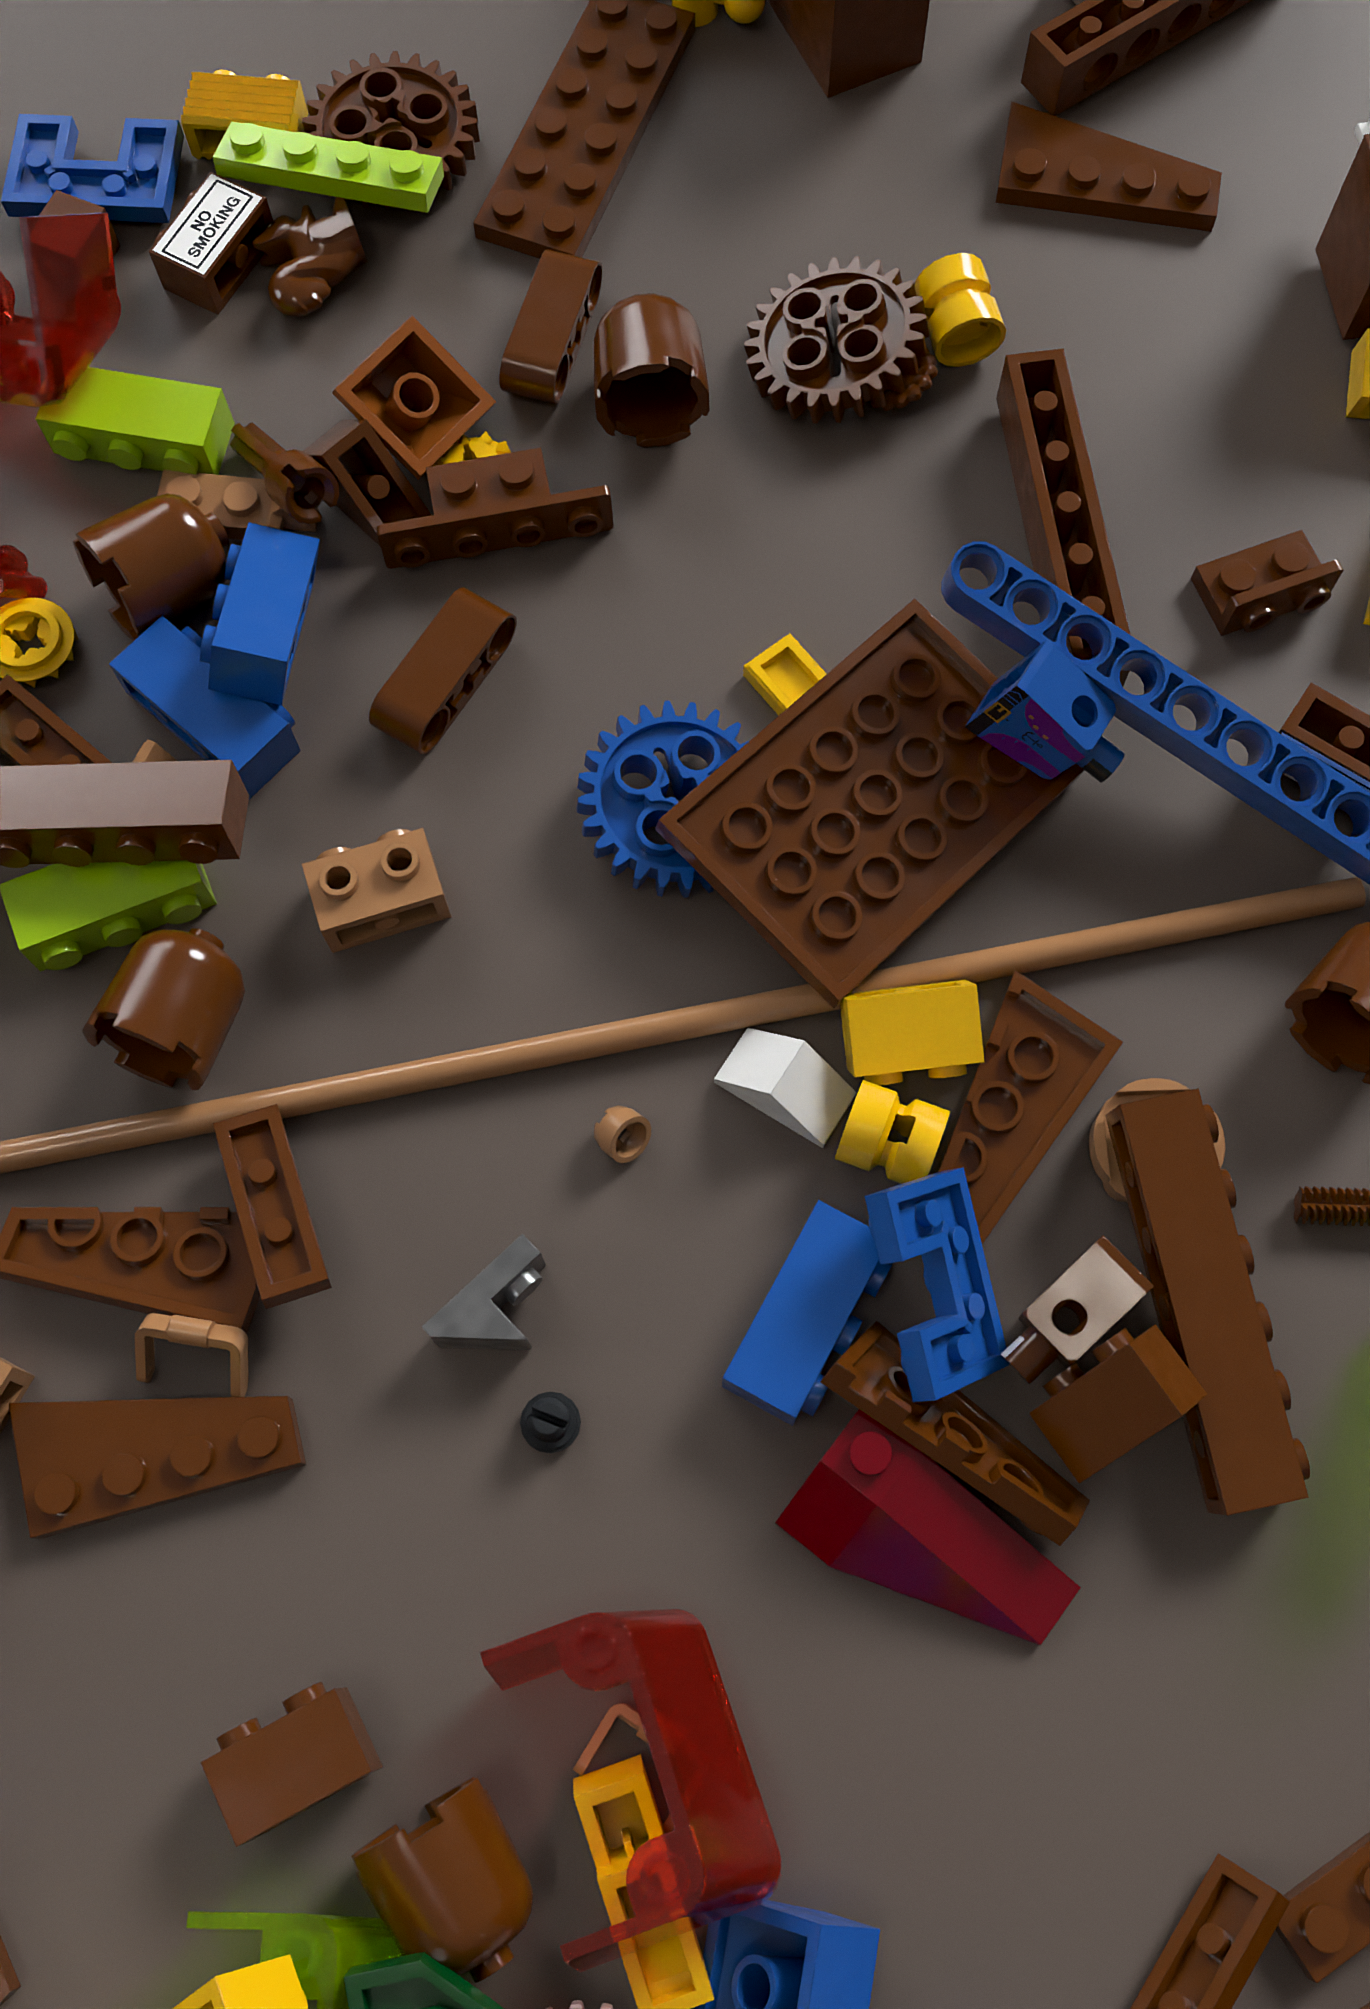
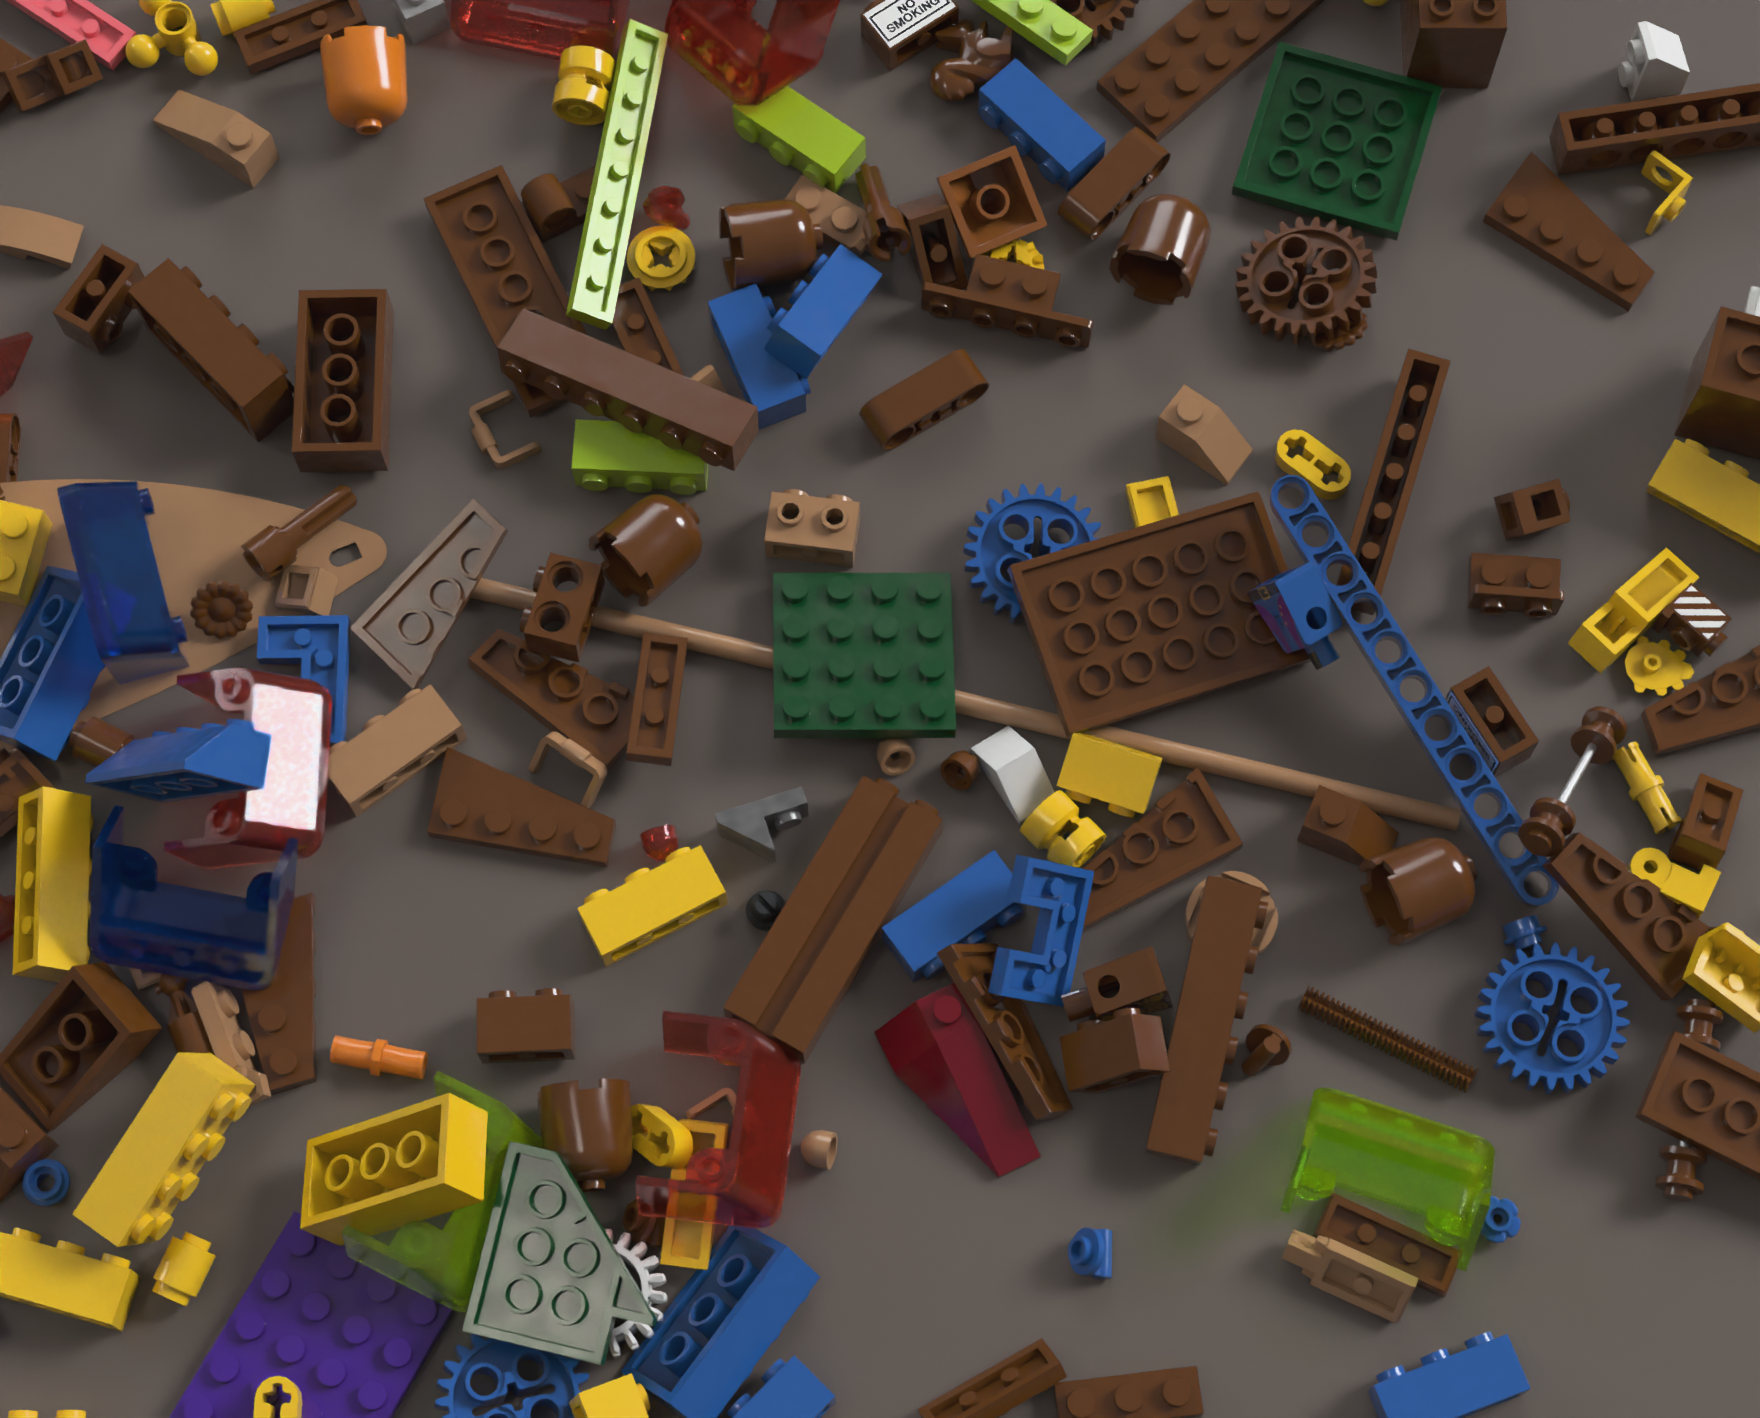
camera: 25 degrees right, 0 degrees up
yellow wheel [915,253,1007,367] -> none
none -> orange pin [330,1035,428,1080]
none -> reddish brown brick [520,552,605,663]
none -> yellow brick [577,845,728,967]
none -> reddish brown plate [622,1195,668,1248]
none -> yellow beam [632,1104,693,1169]
none -> clear red hinge [640,825,678,861]
none -> reddish brown brick [723,775,943,1063]
none -> dark green plate [773,573,956,738]
none -> medium nougat hinge [801,1130,838,1170]
none -> reddish brown hinge [940,750,980,790]
none -> blue brick [978,58,1106,192]
none -> blue plate [1068,1227,1112,1280]
none -> medium nougat slope [1155,384,1253,485]
none -> dark green plate [1232,42,1443,241]
none -> reddish brown plate [1241,1024,1292,1077]
none -> yellow beam [1275,429,1351,500]
none -> reddish brown slope [1297,785,1399,866]
none -> reddish brown brick [1493,478,1571,540]
none -> yellow bracket [1641,150,1693,235]

